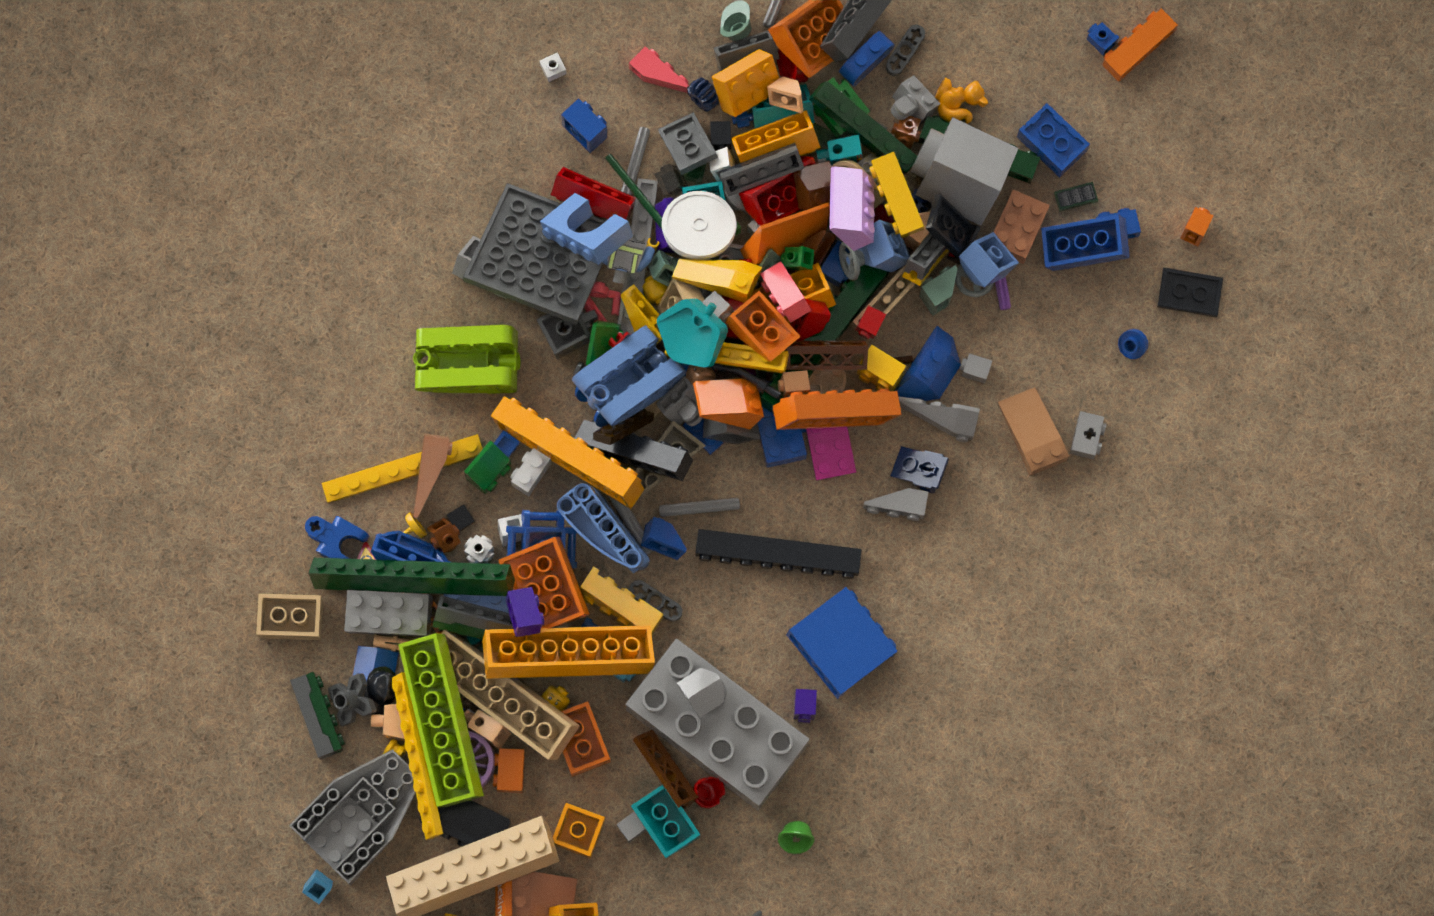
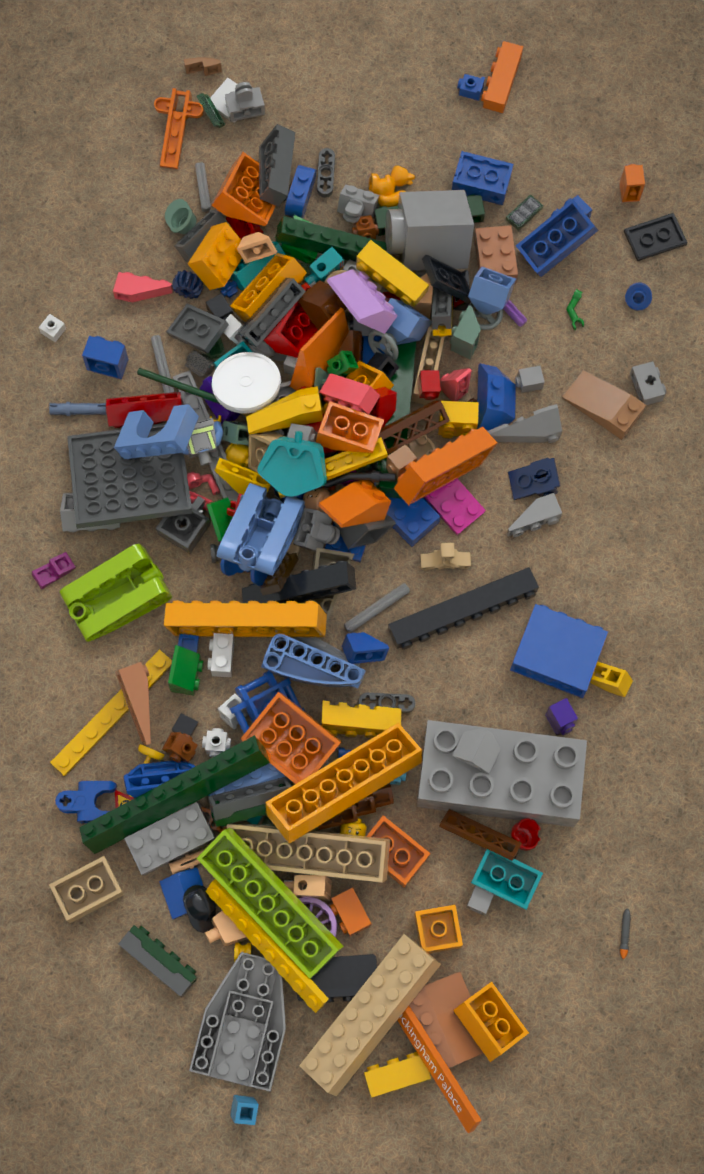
camera: 30 degrees left, 5 degrees down
dark grey plant [328,673,376,726] -> none
dark purple brick [506,587,544,637] -> none
bright green helmet [778,821,814,854] -> none
none -> magenta slope [32,552,76,590]
none -> sand blue pin [49,402,106,416]
none -> reddish brown slope [318,783,394,830]
none -> black brick [367,352,399,380]
none -> tan piece [420,543,471,571]
none -> coral slope [440,368,472,401]
none -> green arm [566,289,584,330]
none -> yellow slope [590,661,633,697]

